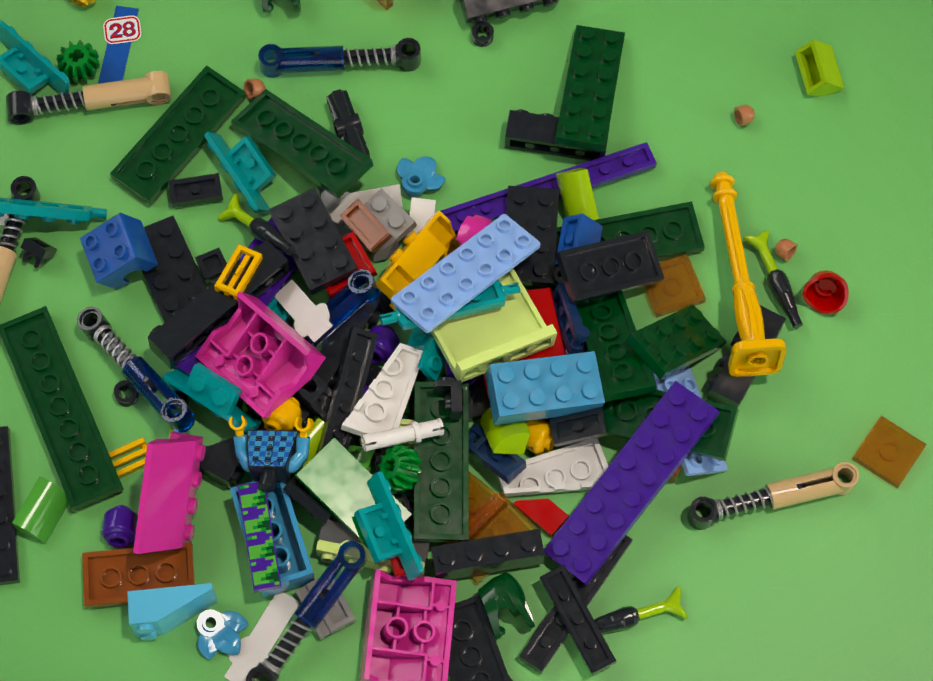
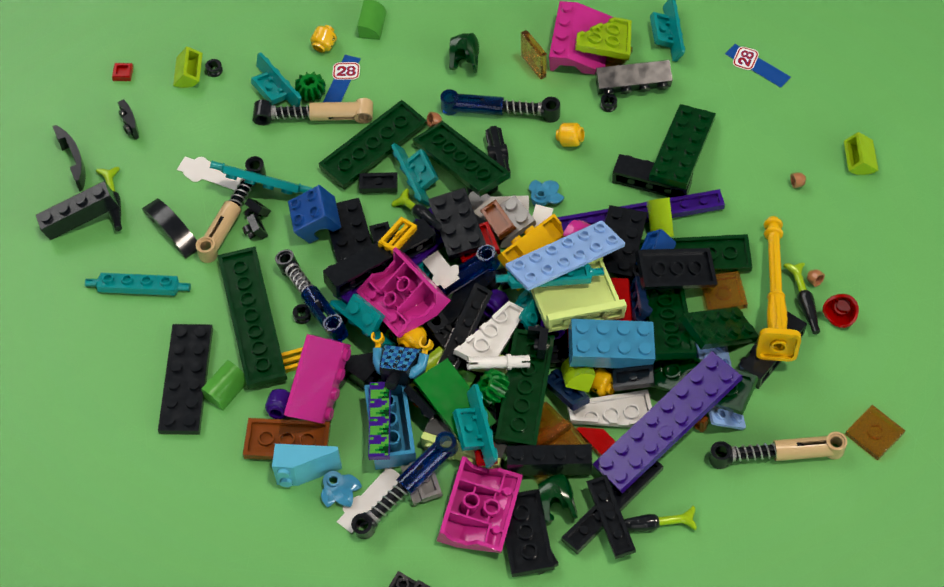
camera: 15 degrees right, 10 degrees down
none -> black tile [242,214,268,239]
none -> yellow head [556,123,585,147]

